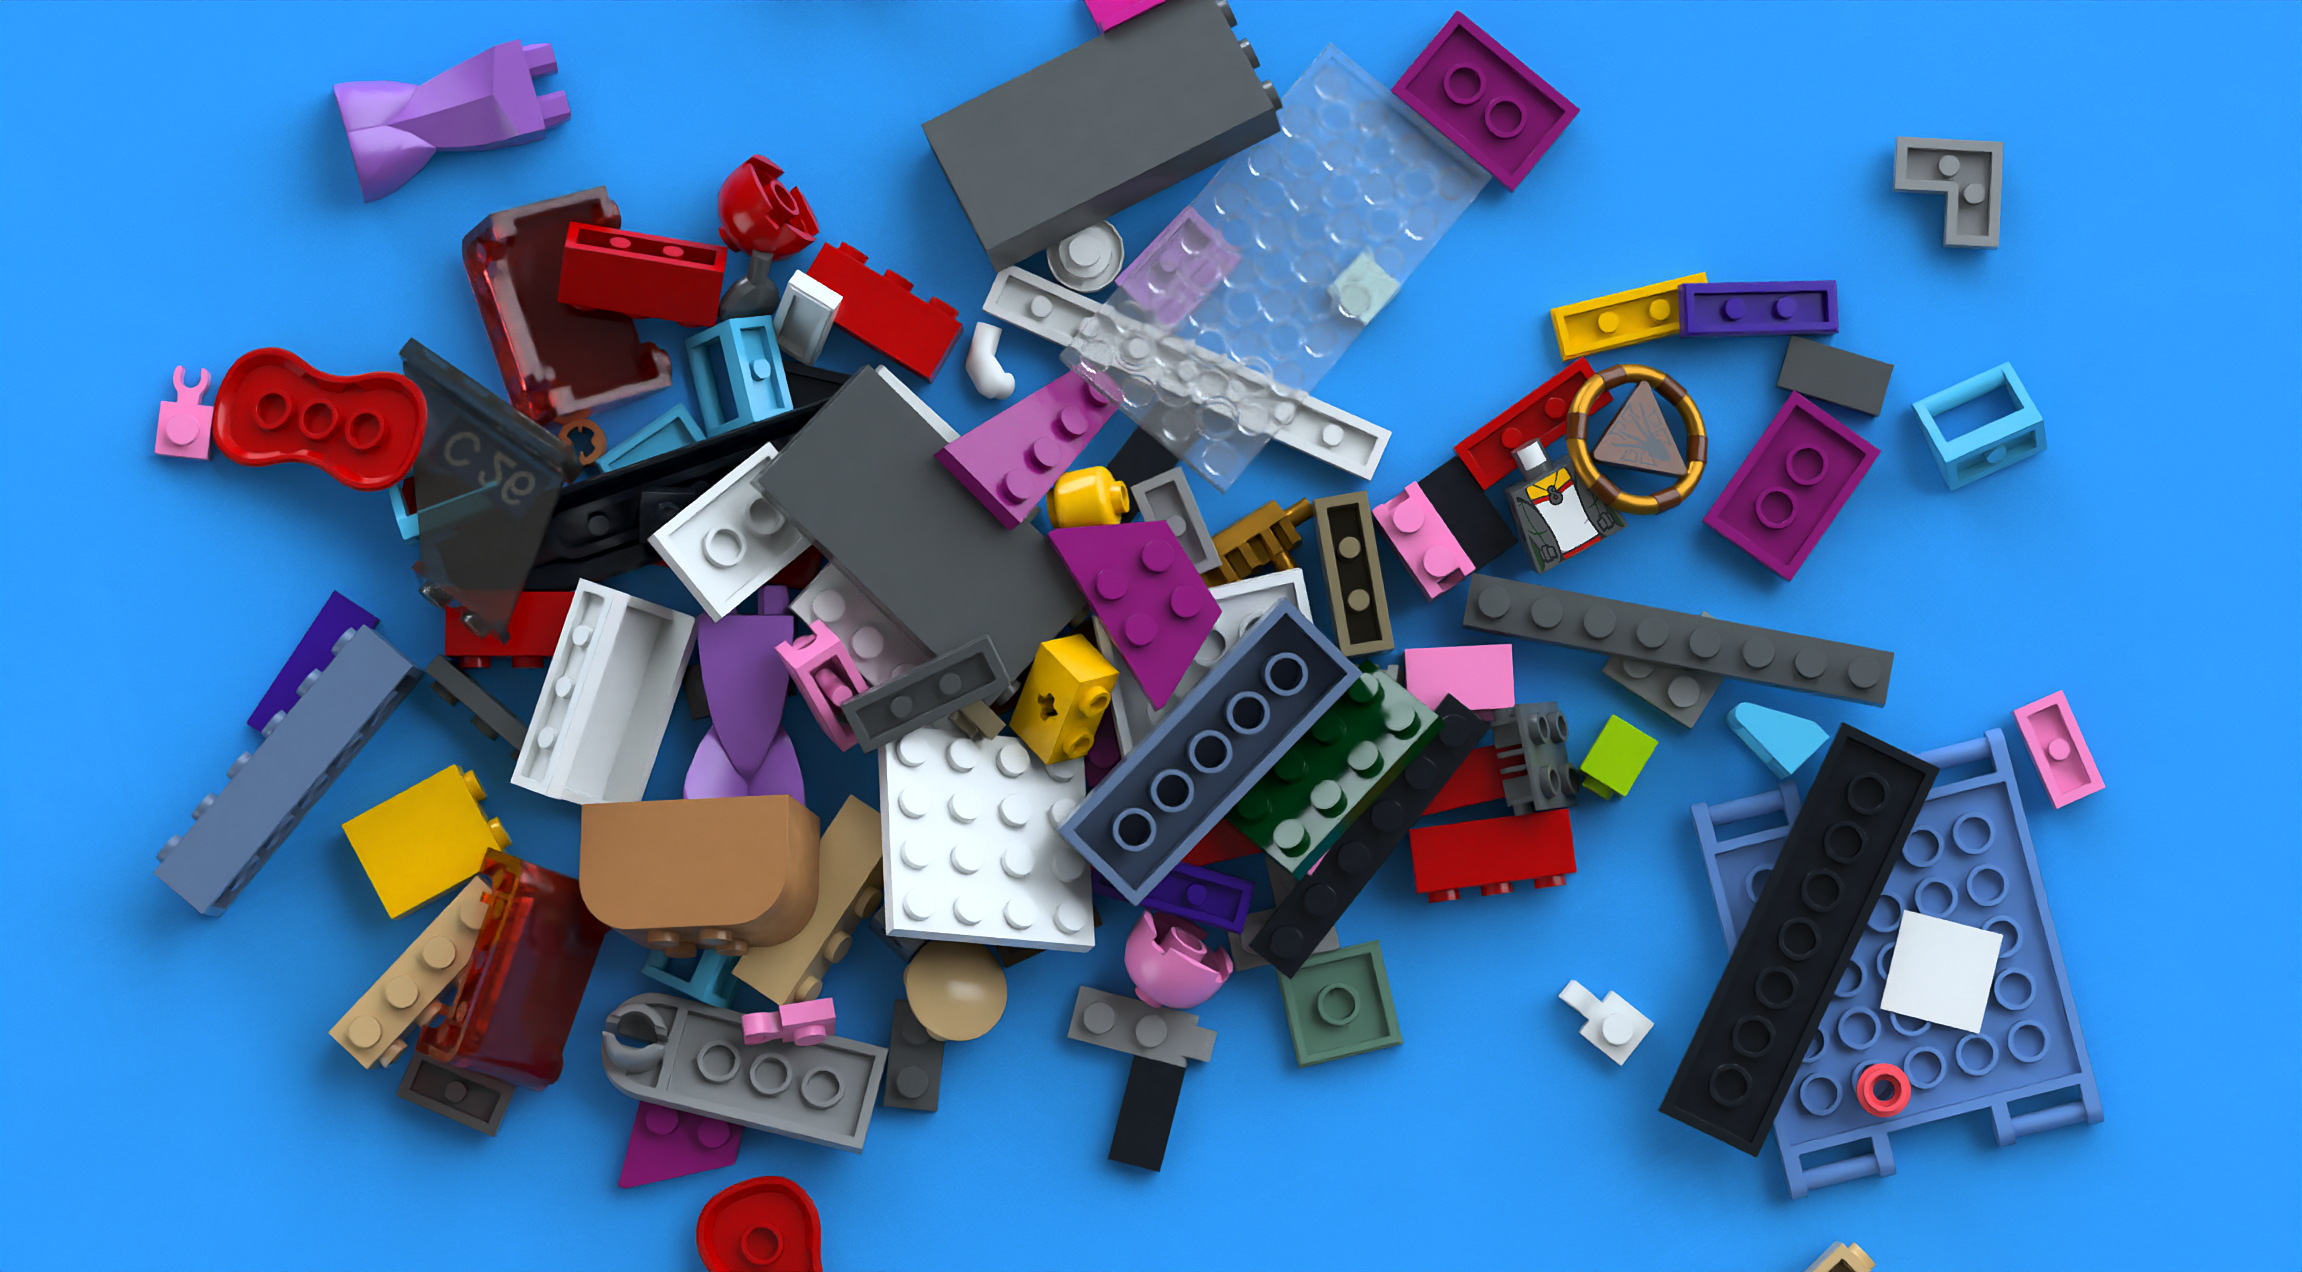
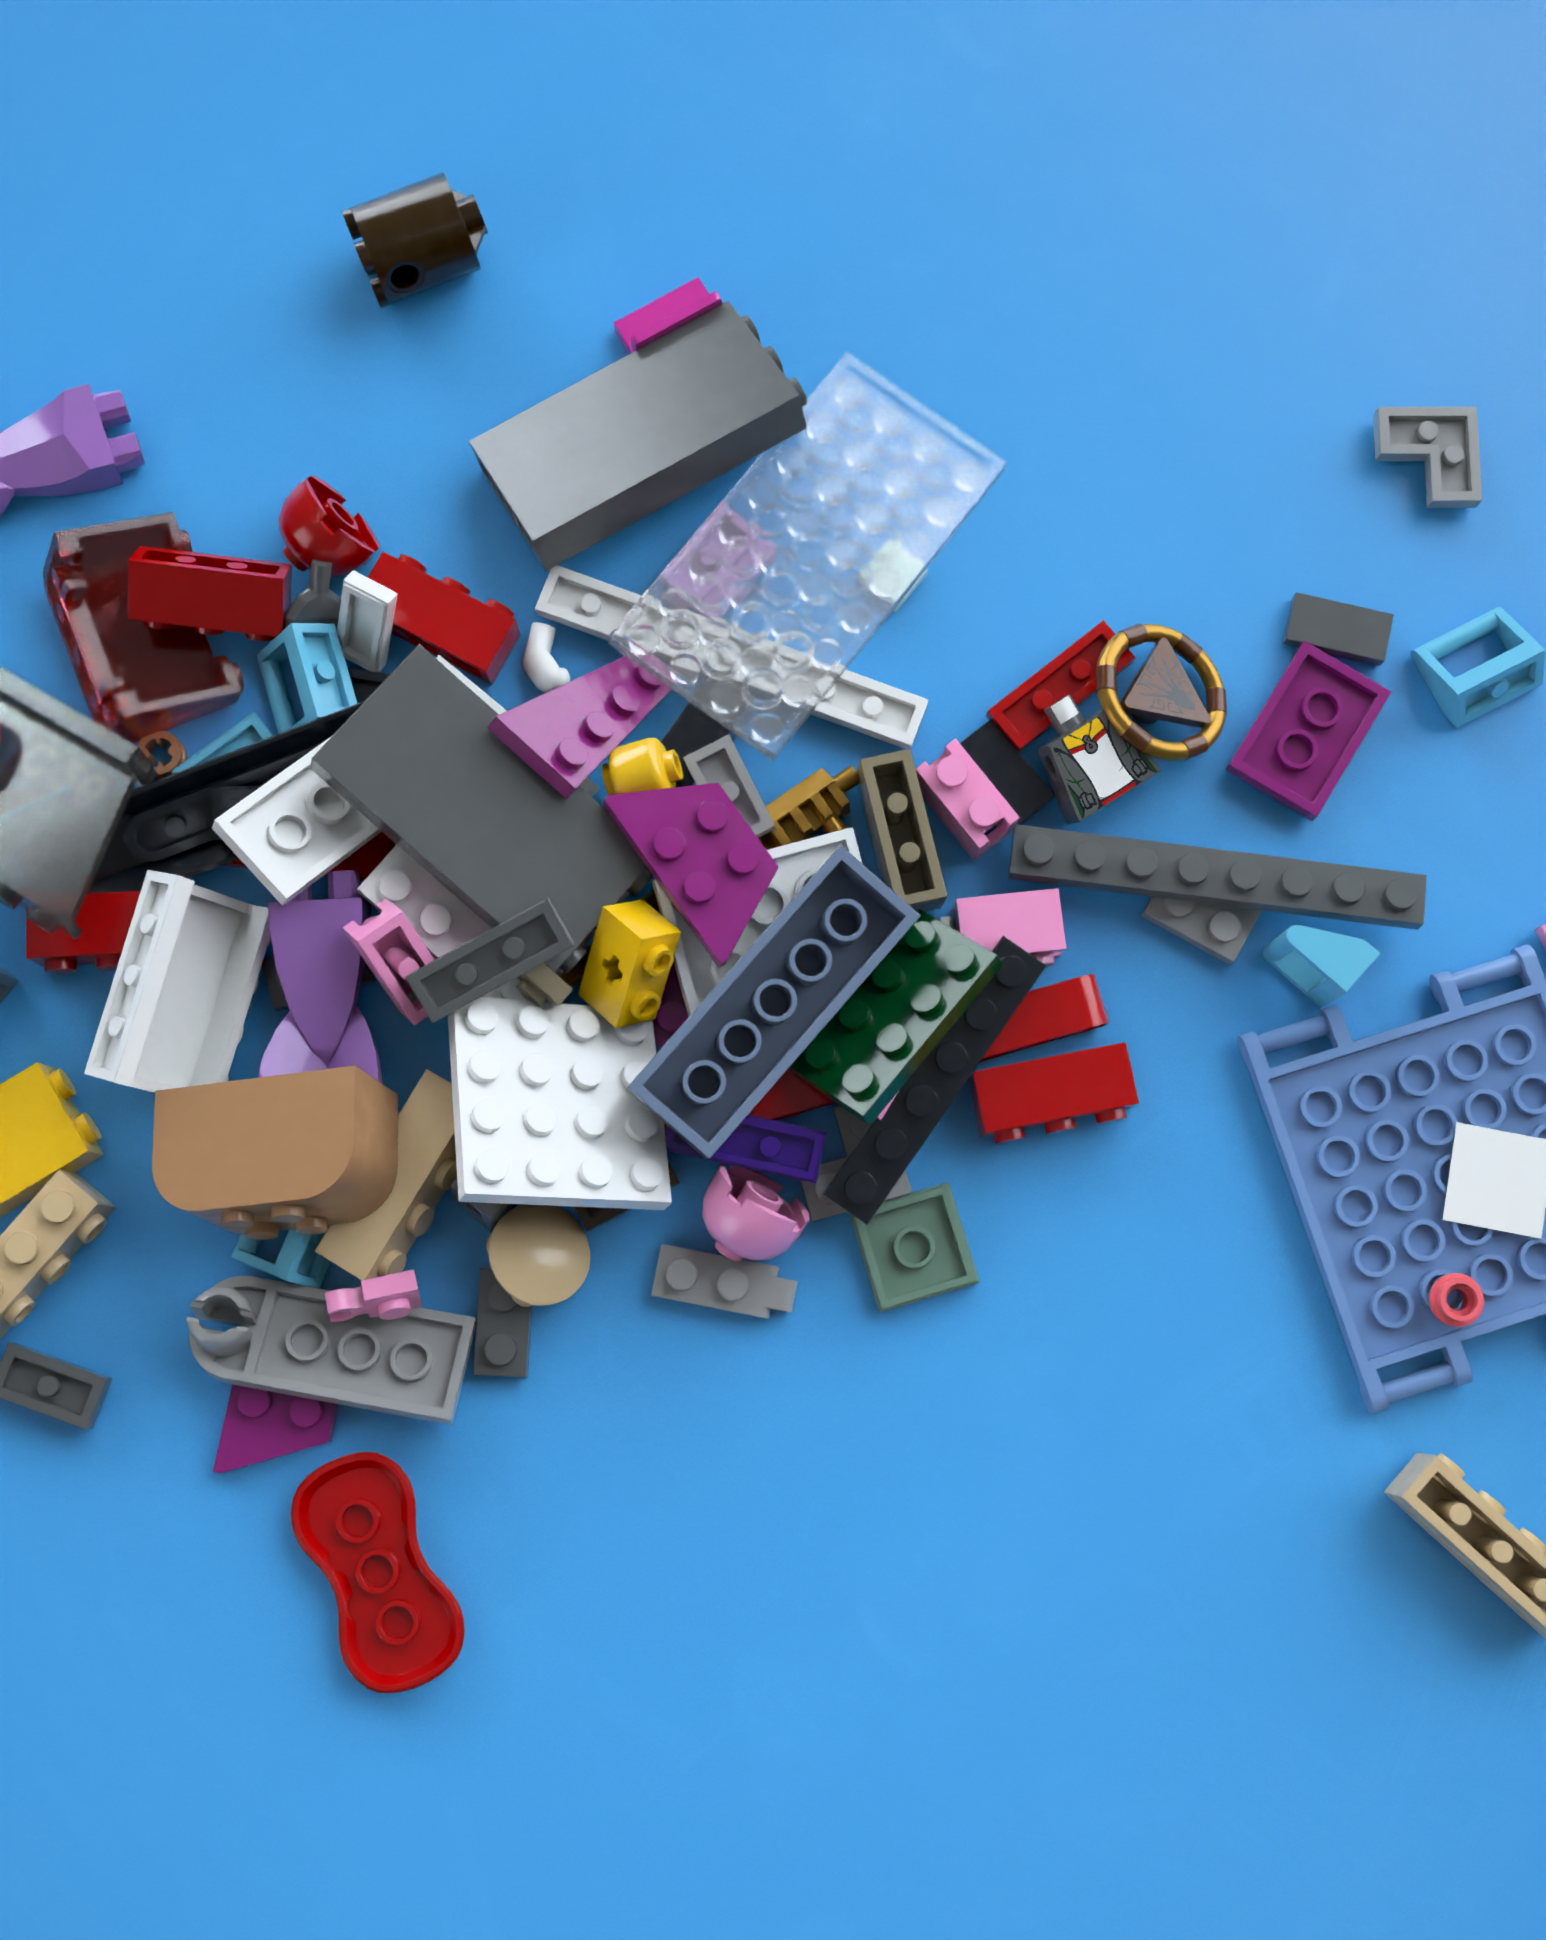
camera: 10 degrees left, 5 degrees down
clear red windscreen [414,847,612,1092] -> none
dark grey plate [425,654,529,762] -> none
white plate [1046,220,1125,294] -> none
black tile [1108,1055,1186,1172] -> none
magenta plate [1390,10,1580,194] -> none
dark grey hinge [1490,701,1579,816] -> none
yellow tile [1549,272,1708,362] -> none
white plate [1558,979,1654,1066] -> none
lime brick [1577,714,1659,802] -> none
black plate [1657,722,1940,1158] -> none
dark purple tile [1677,280,1839,339] -> none

